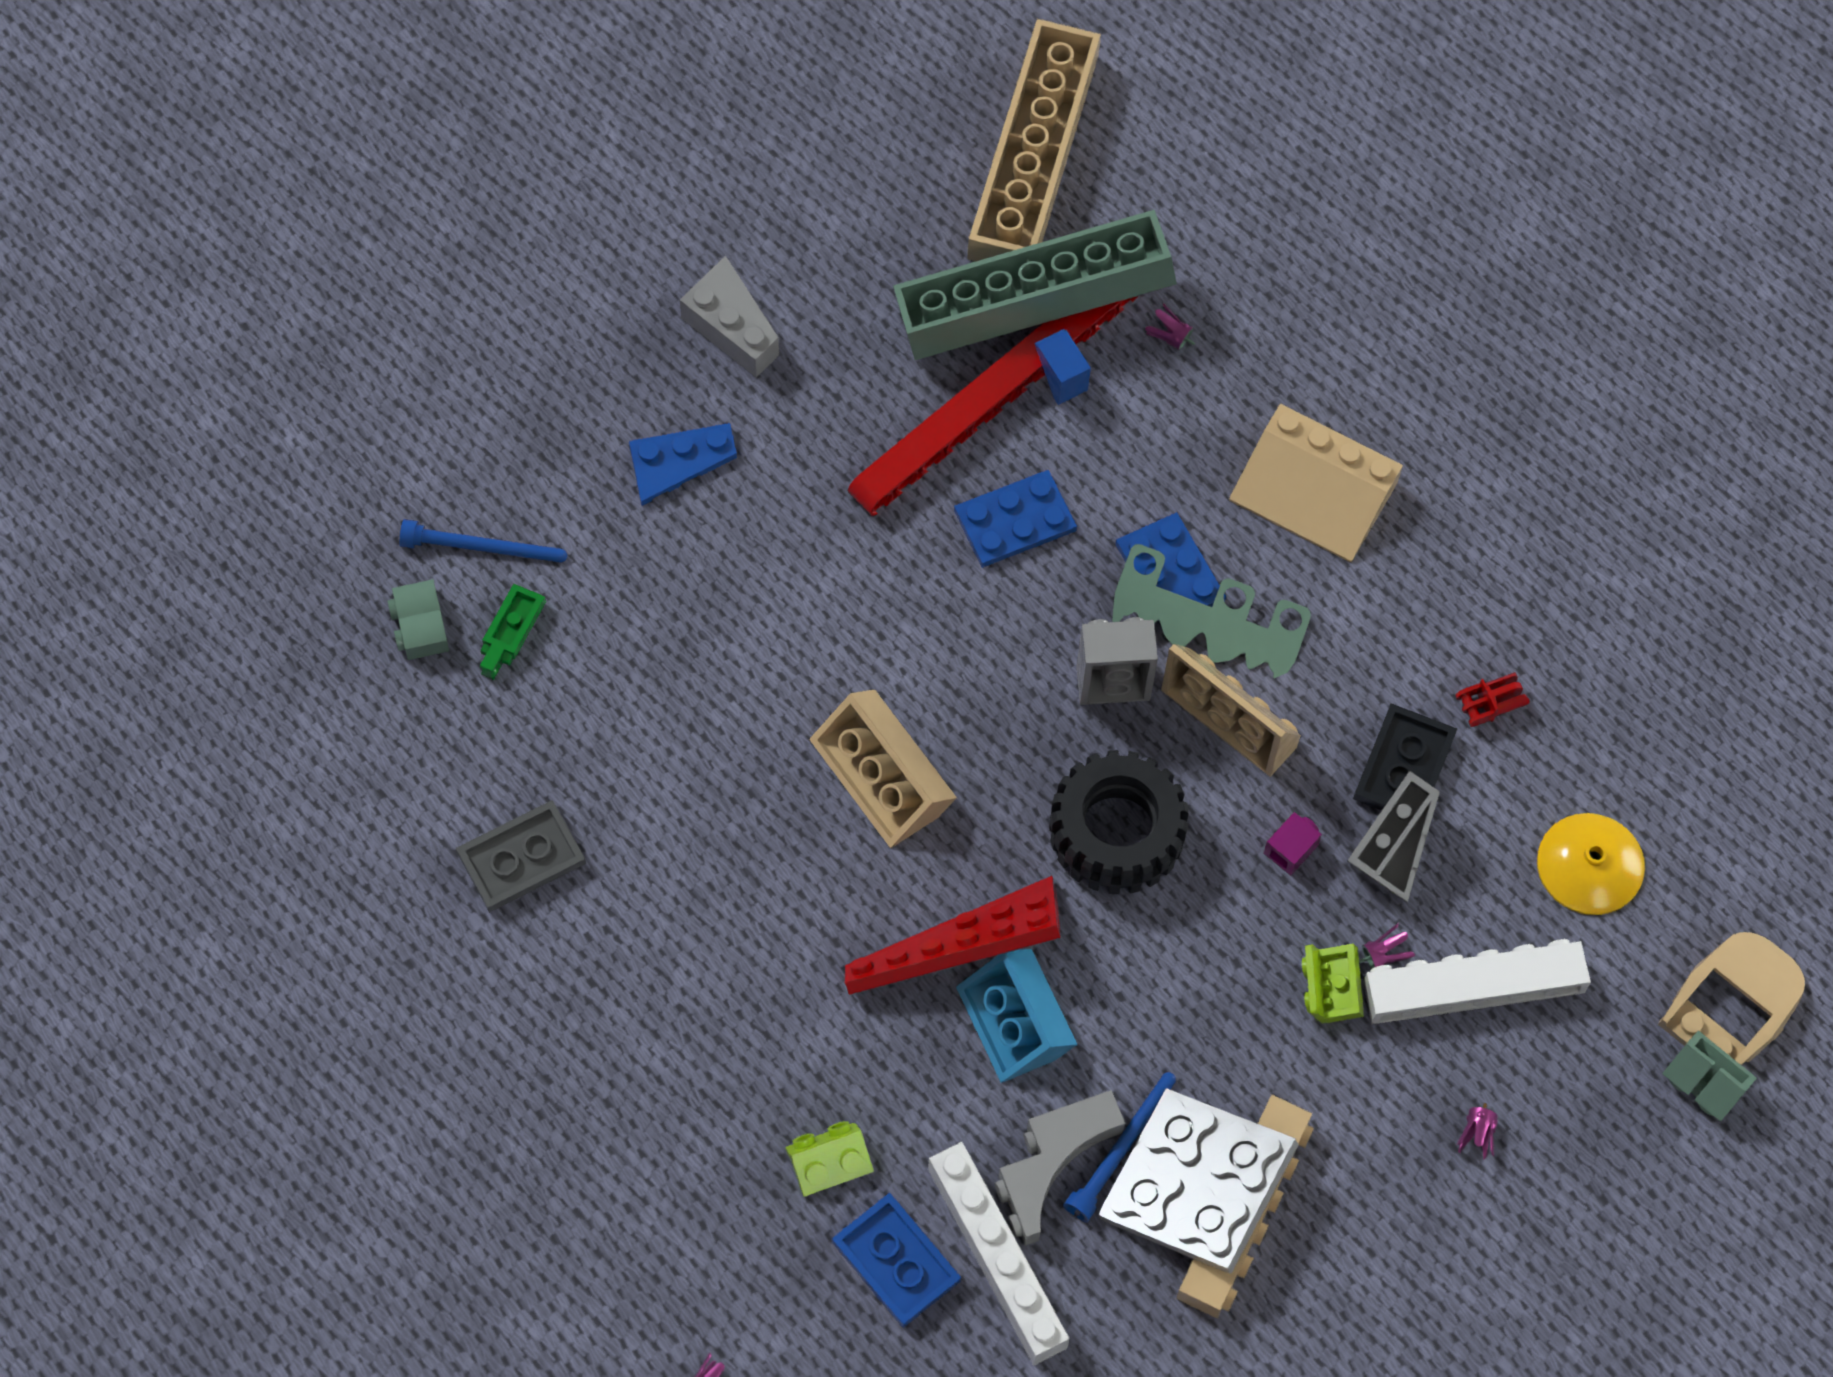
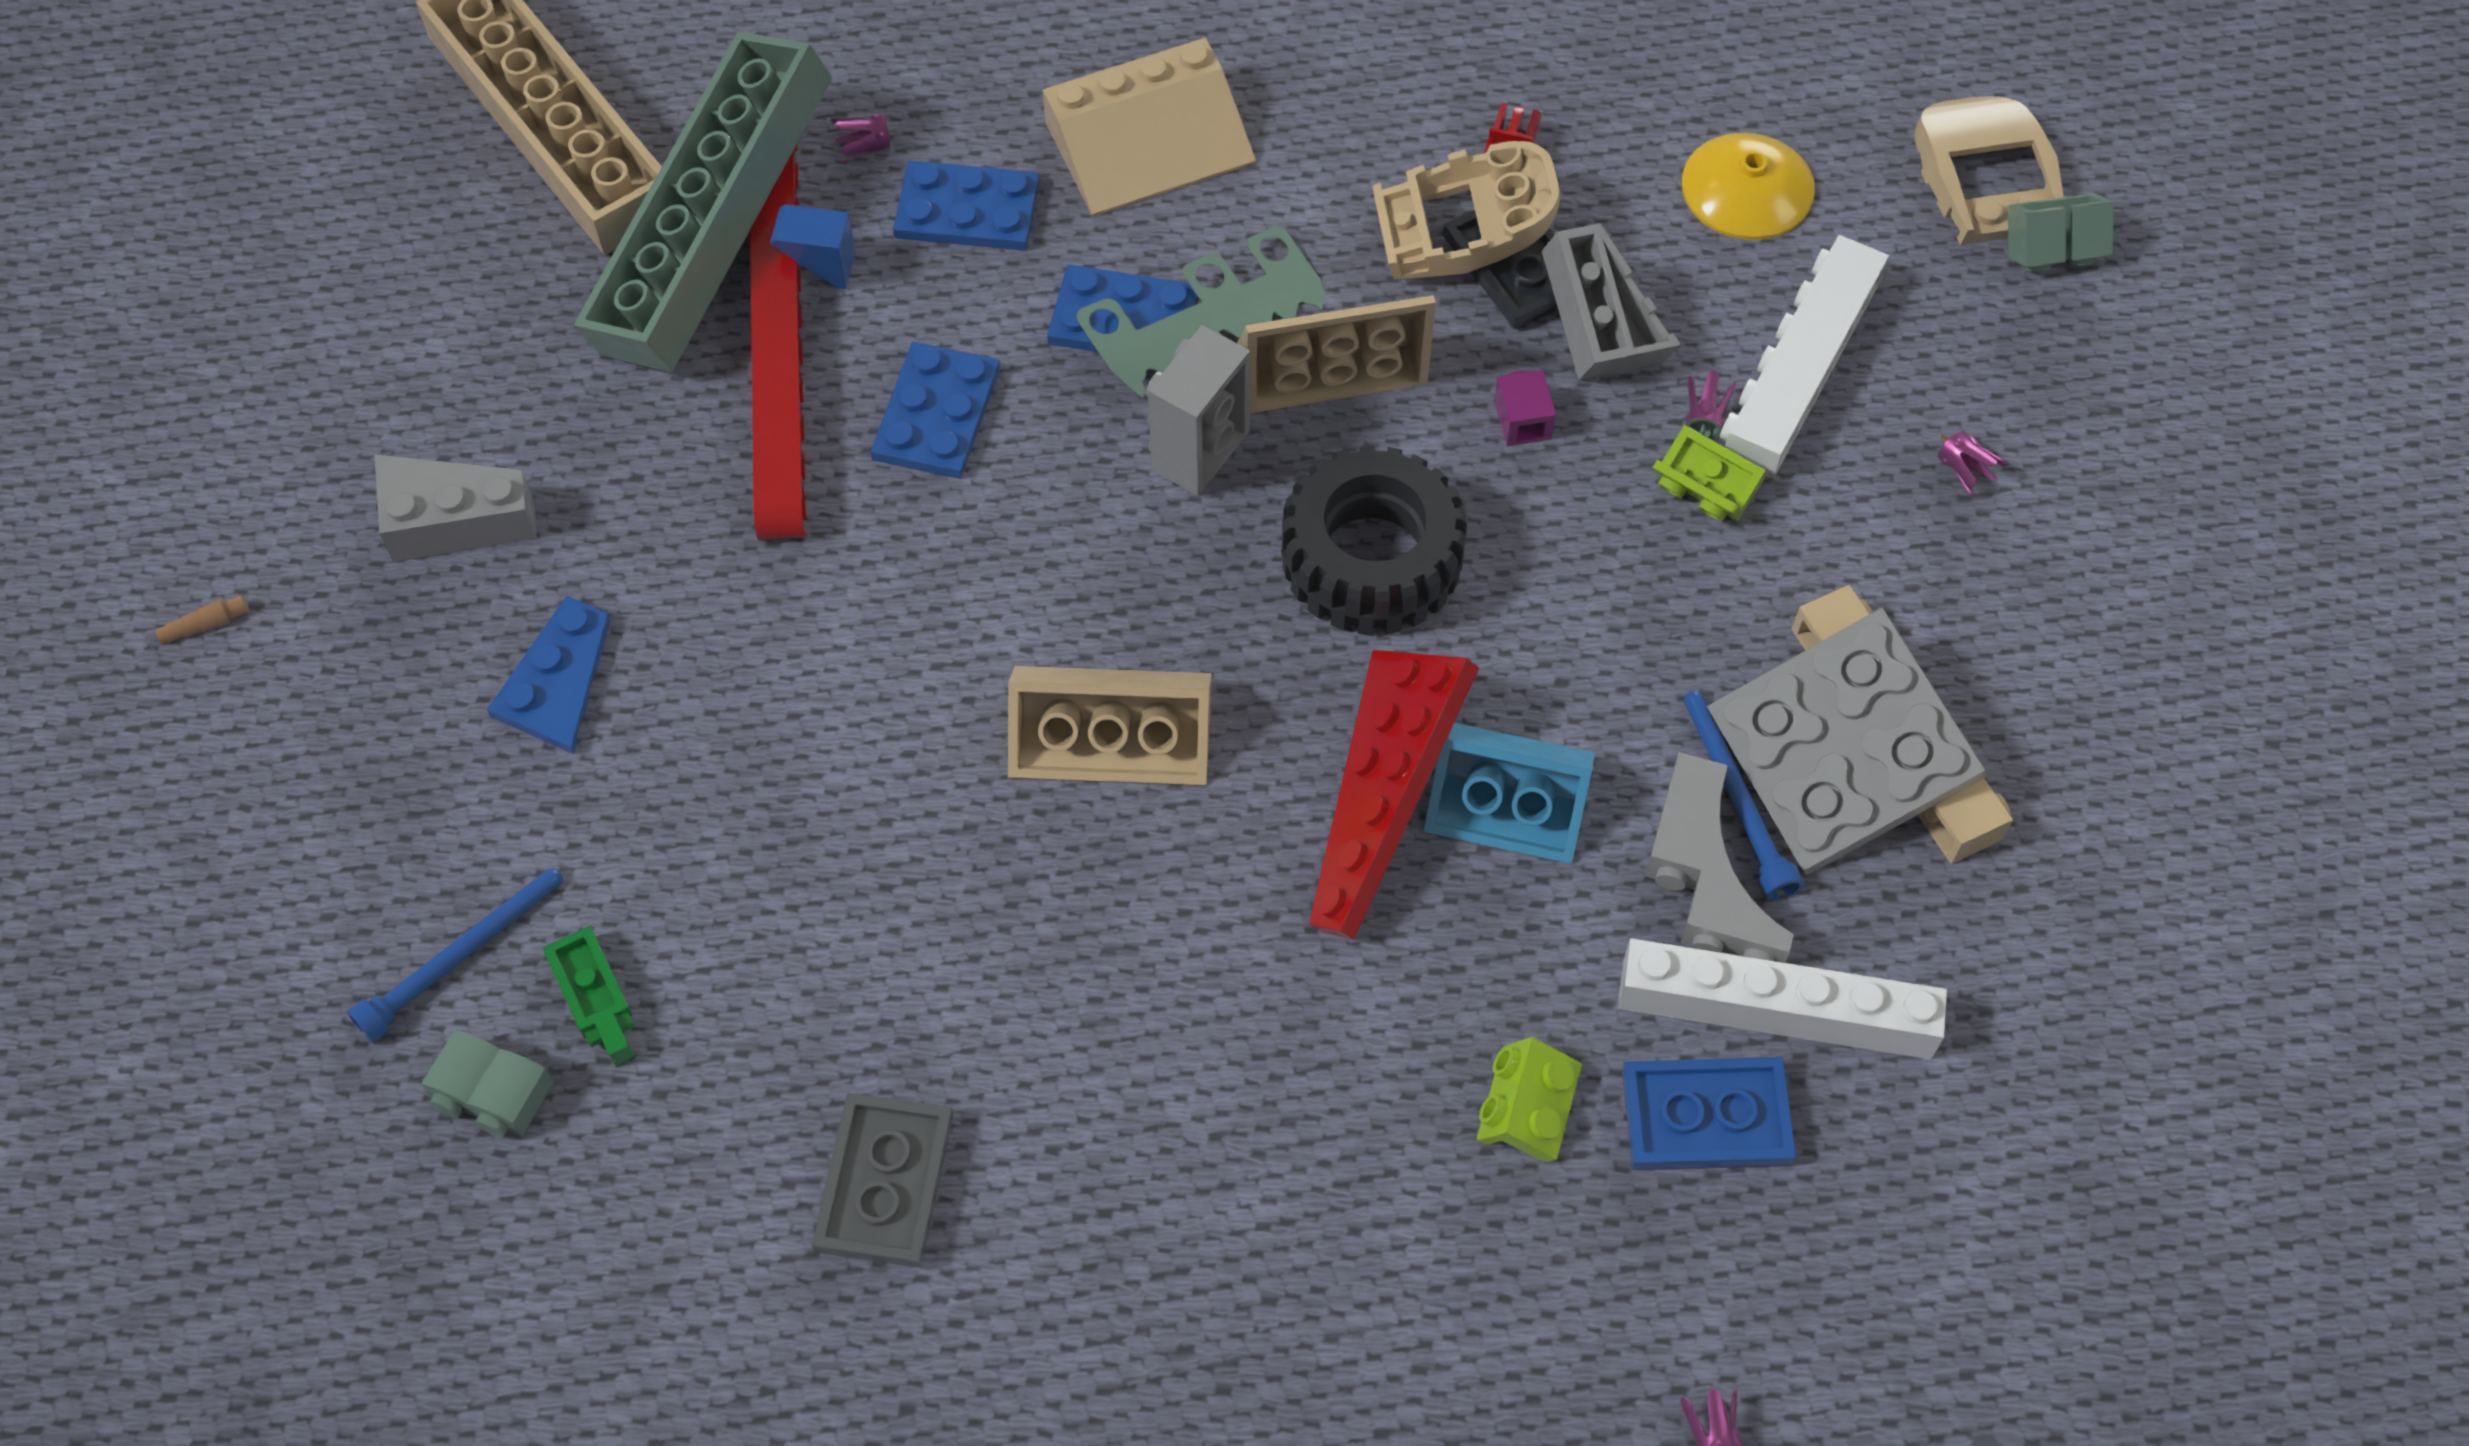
camera: 50 degrees left, 5 degrees down
none -> medium nougat animal [155,595,250,644]
none -> blue plate [893,160,1040,251]
none -> tan slope [1372,141,1560,280]

